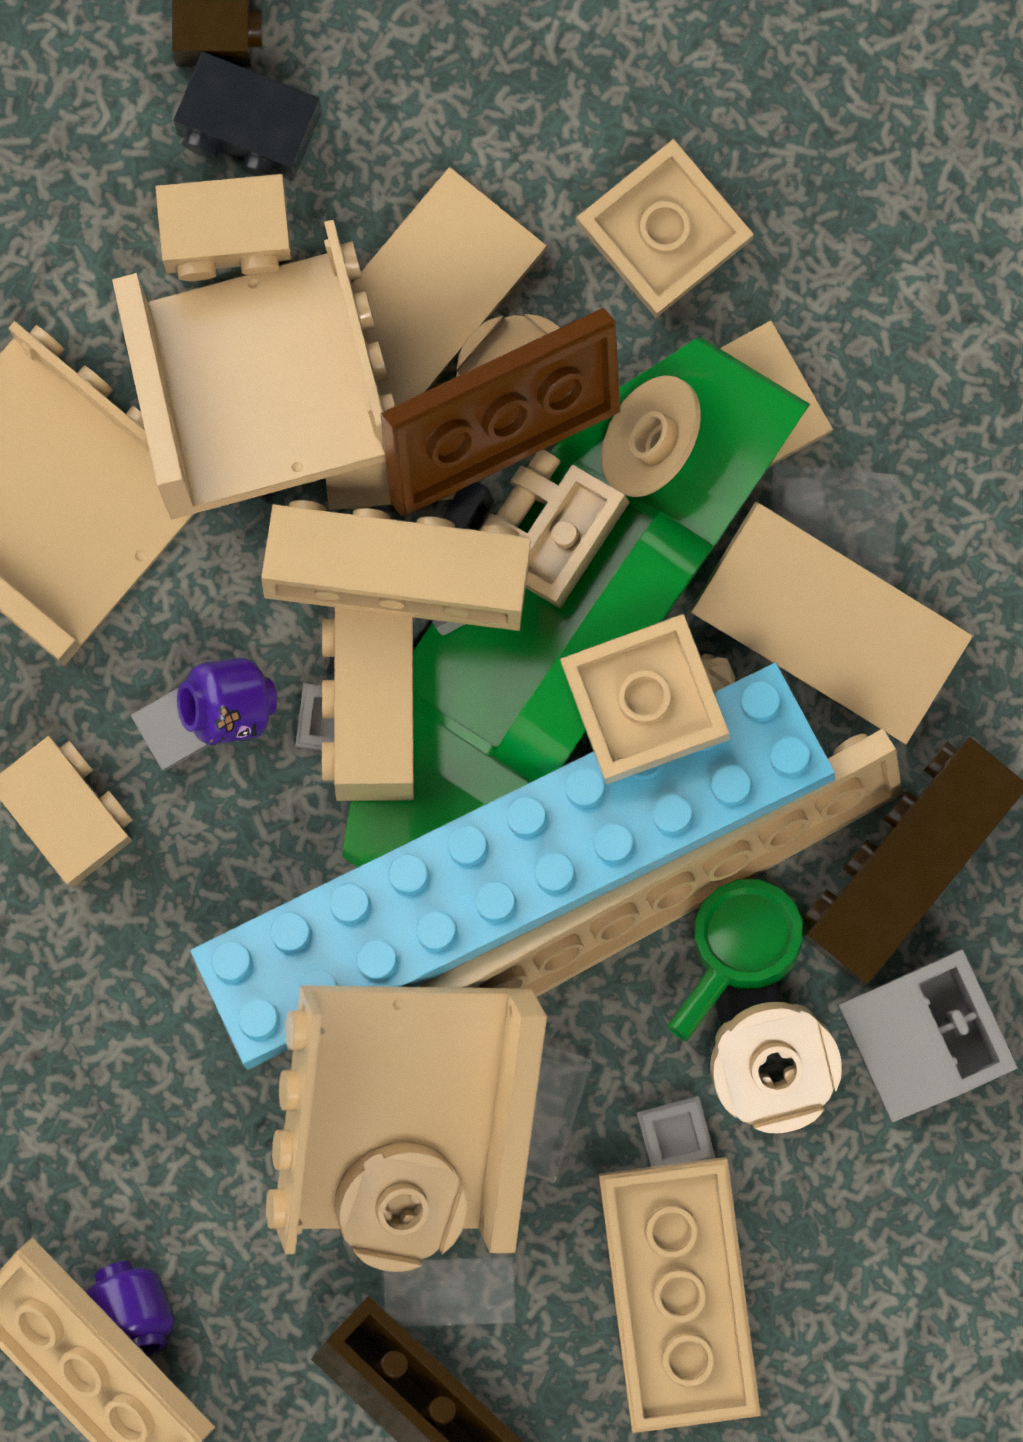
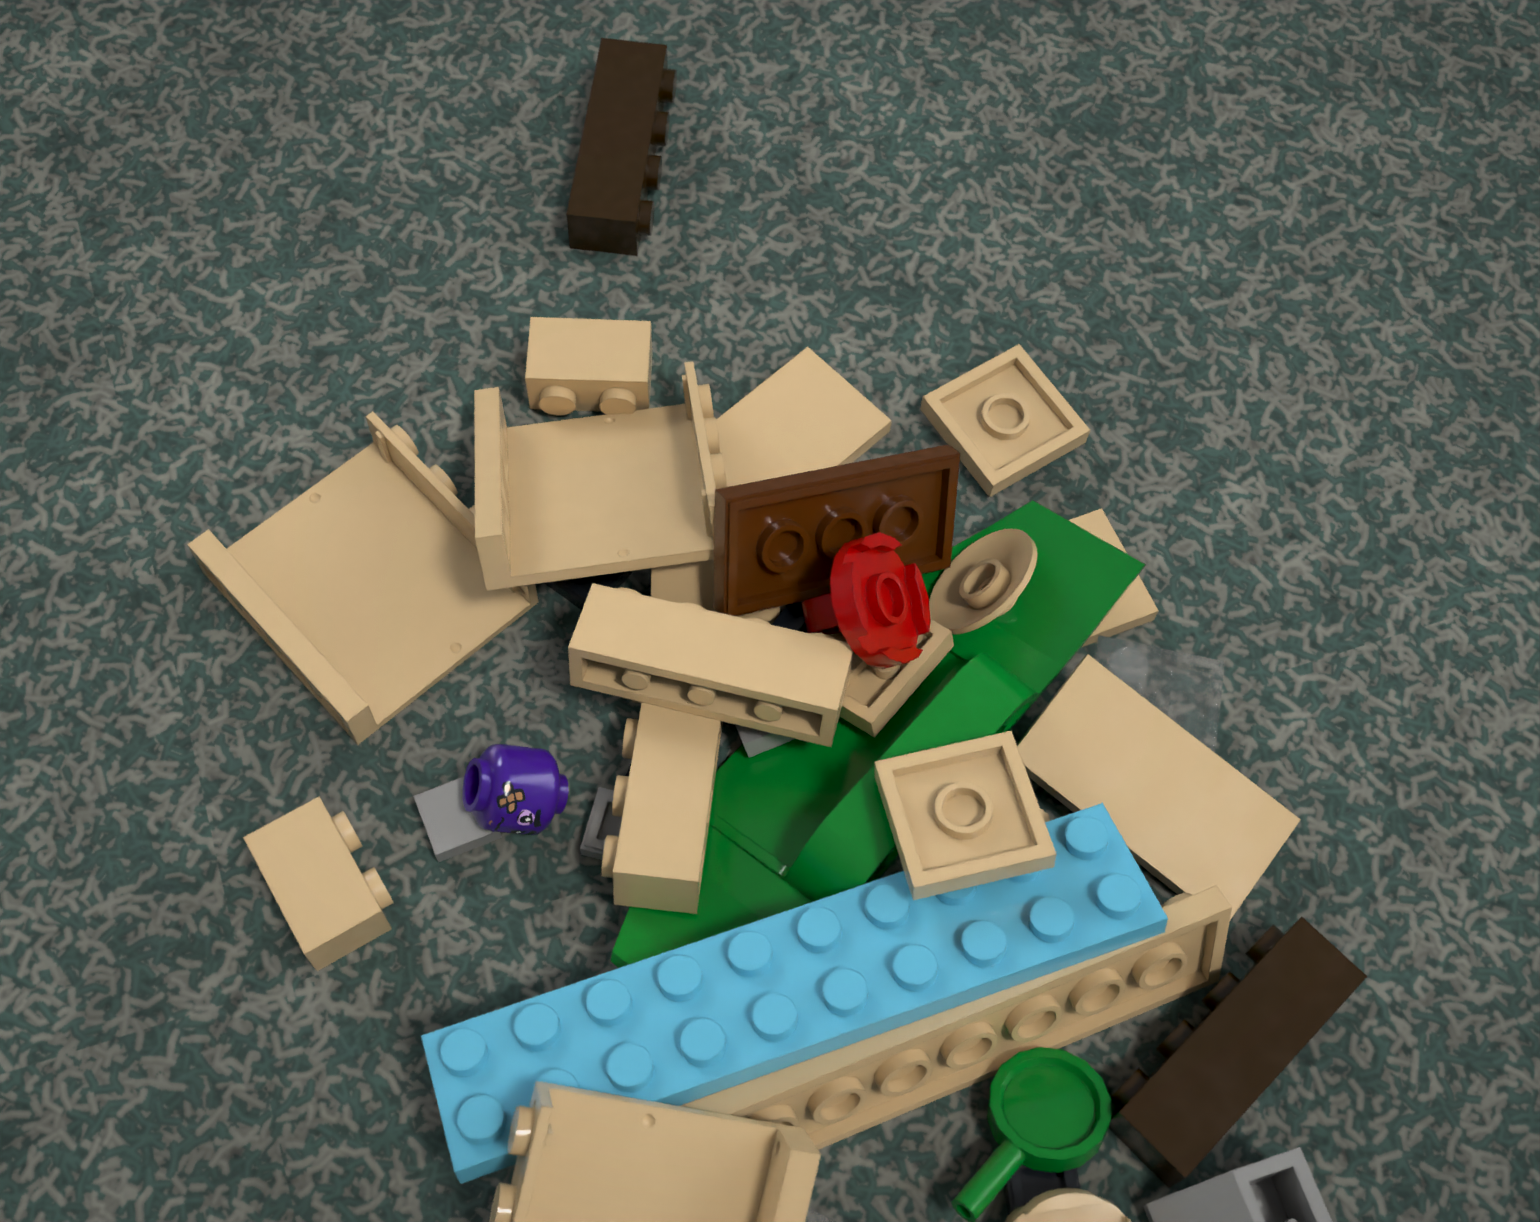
camera: 10 degrees right, 20 degrees down
black brick [173,51,322,181] -> none
none -> red tile [802,532,931,669]

